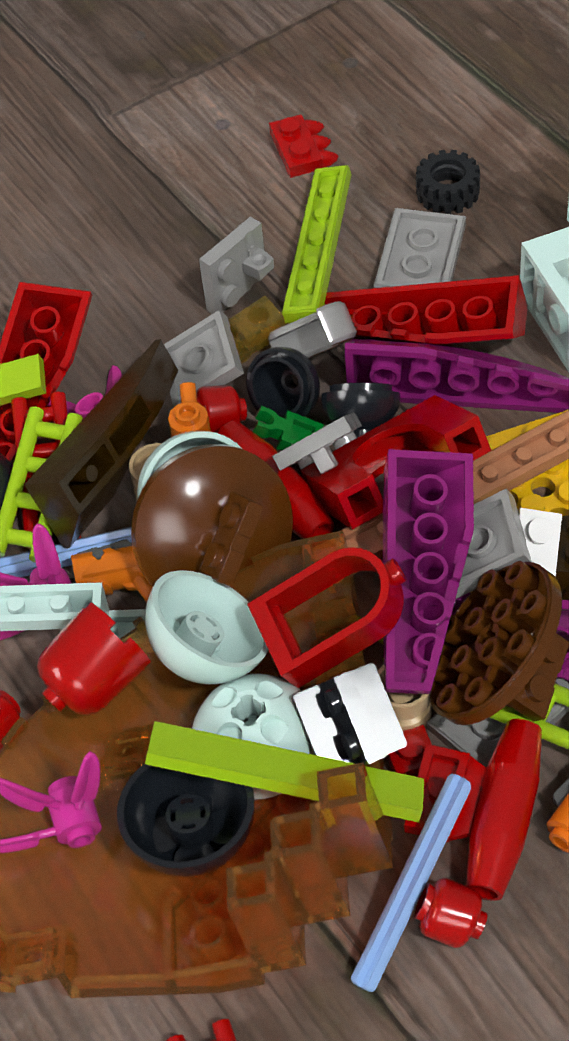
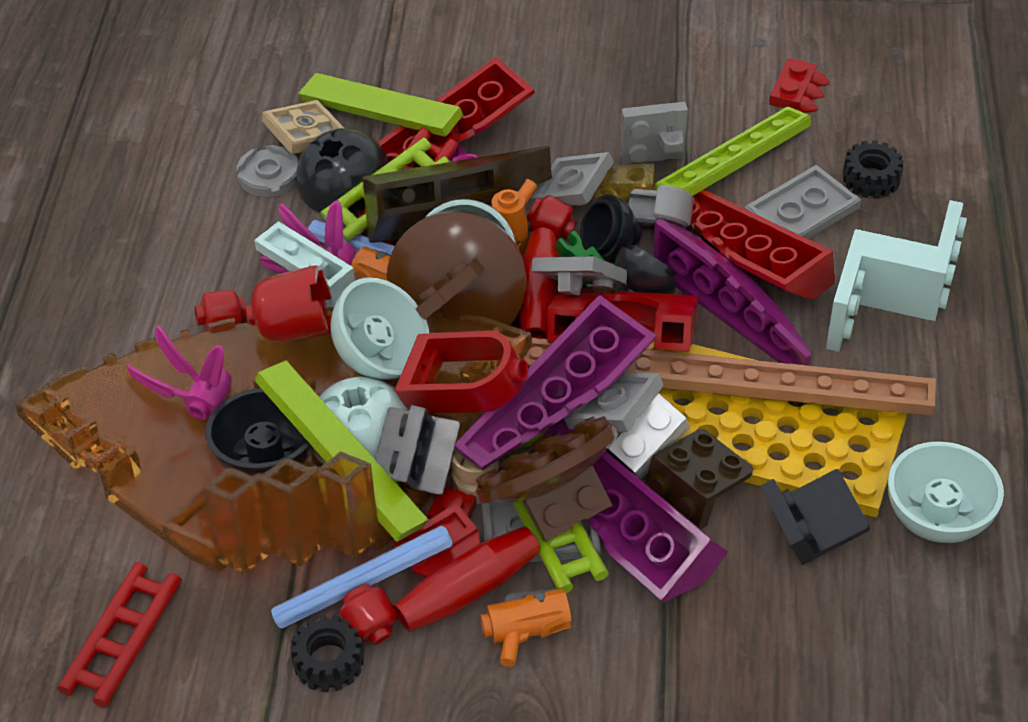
camera: 35 degrees right, 5 degrees down
none -> black tyre [290,615,364,692]

